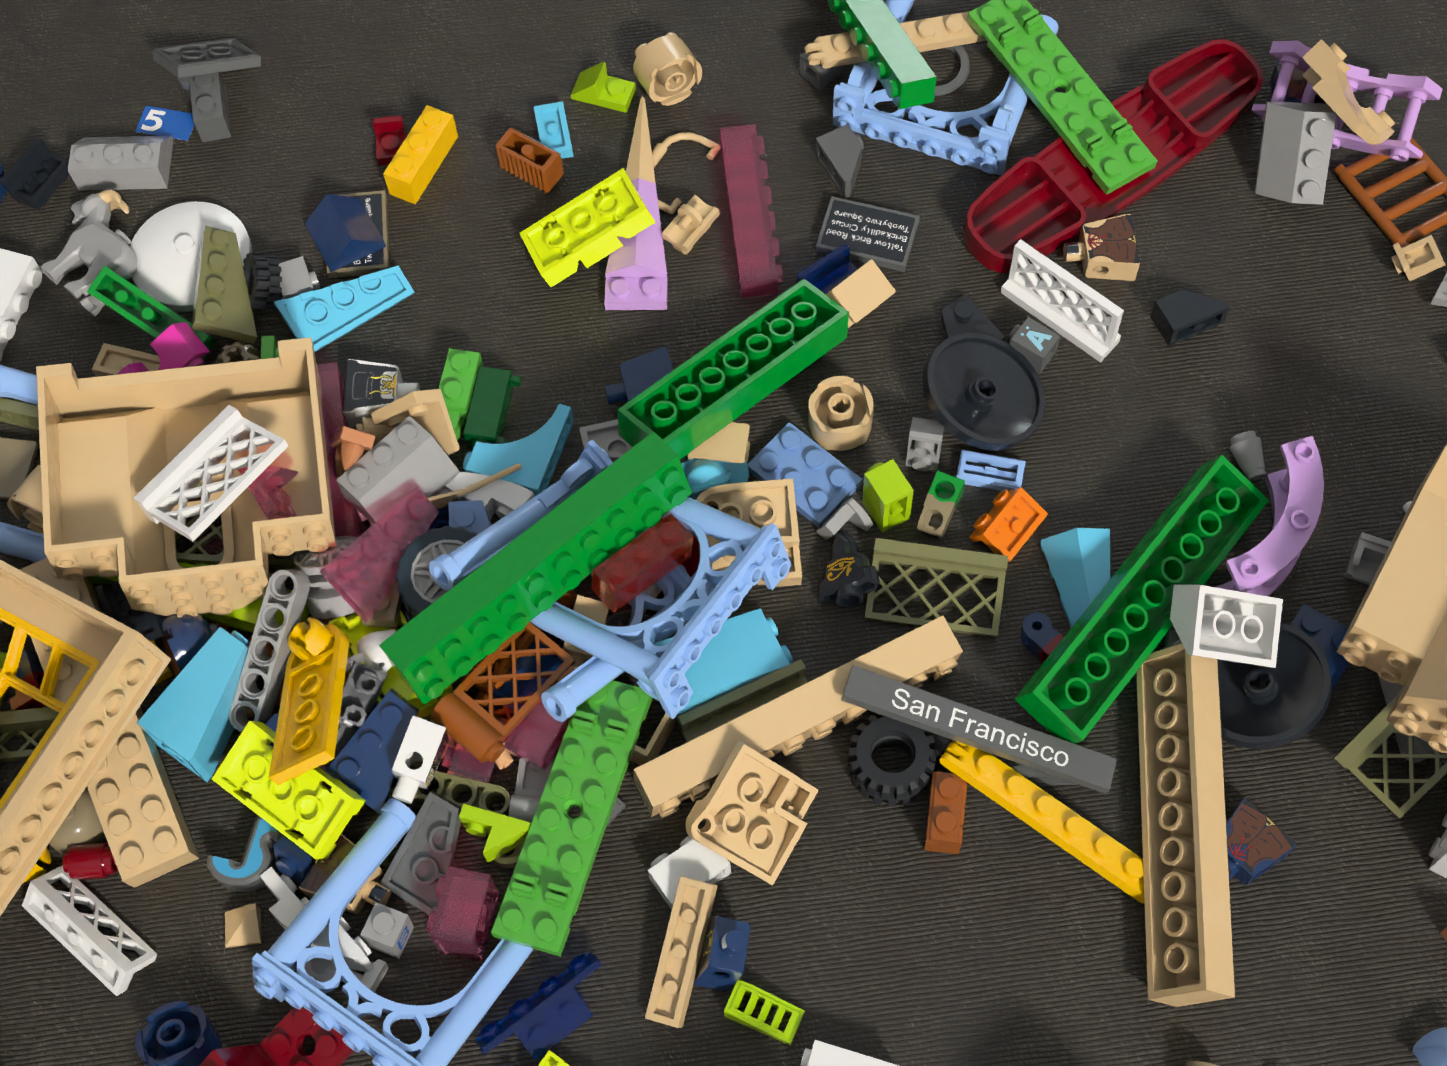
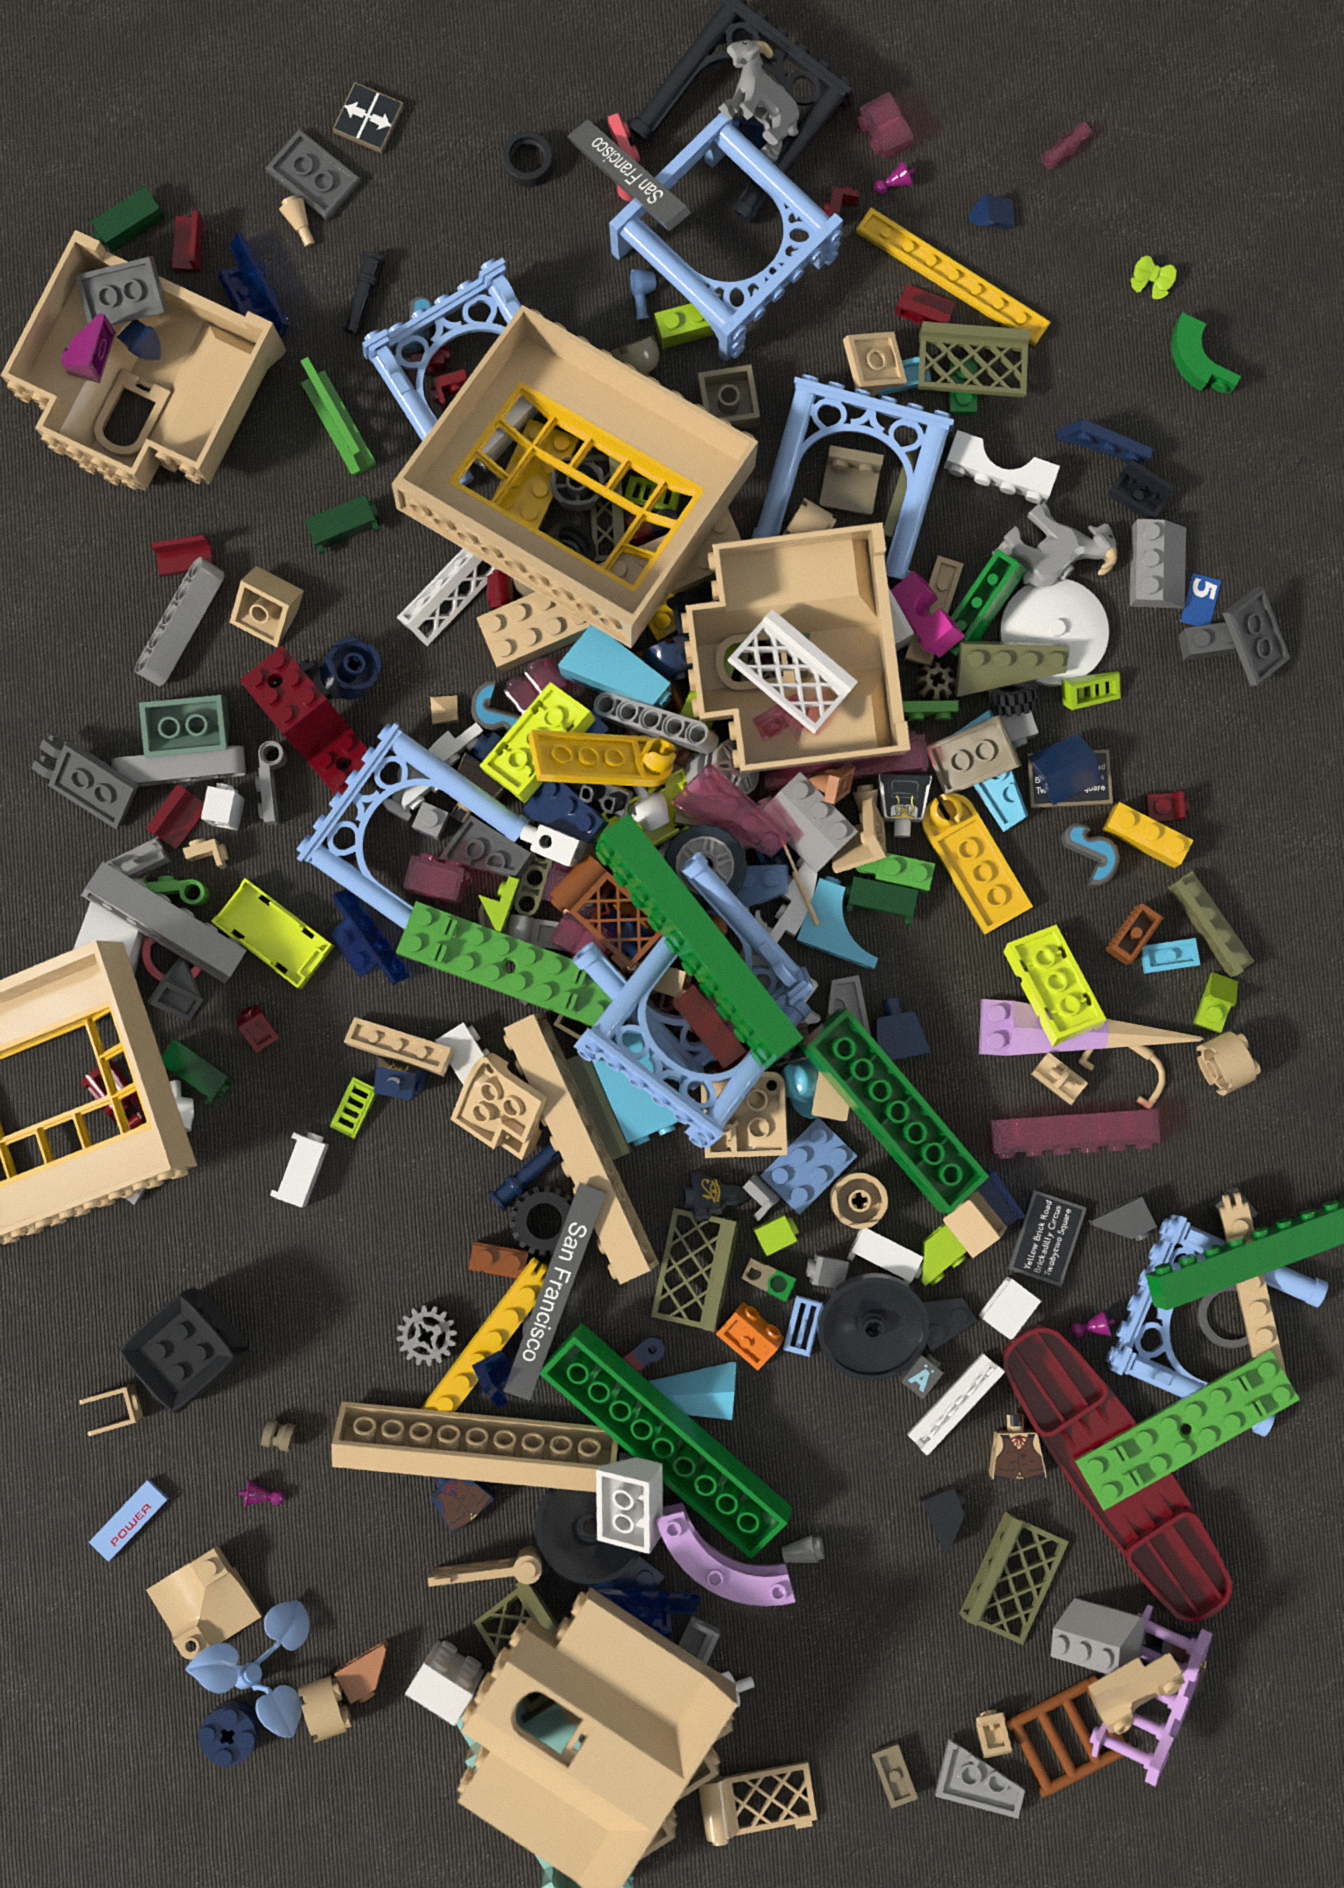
camera: 90 degrees right, 20 degrees up
none -> light grey gear [396,1305,458,1366]
none -> tan piece [428,1546,544,1587]
none -> clear blue panel [472,1350,513,1407]
none -> dark blue pin [487,1142,561,1212]
none -> clear pink brick [504,657,567,715]
none -> clear blue bracket [593,1587,701,1638]
none -> white brick [847,1228,924,1284]
none -> lime slope [919,1223,967,1286]
none -> yellow plate [921,793,1033,935]
none -> tile [925,715,1022,794]
none -> olive fence [959,1511,1069,1645]
none -> white piece [979,1277,1041,1339]
none -> lime slope [1061,671,1121,710]
none -> dark grey animal [1061,823,1120,888]
none -> magenta piece [1070,1309,1116,1338]
none -> olive fence [1168,871,1255,977]

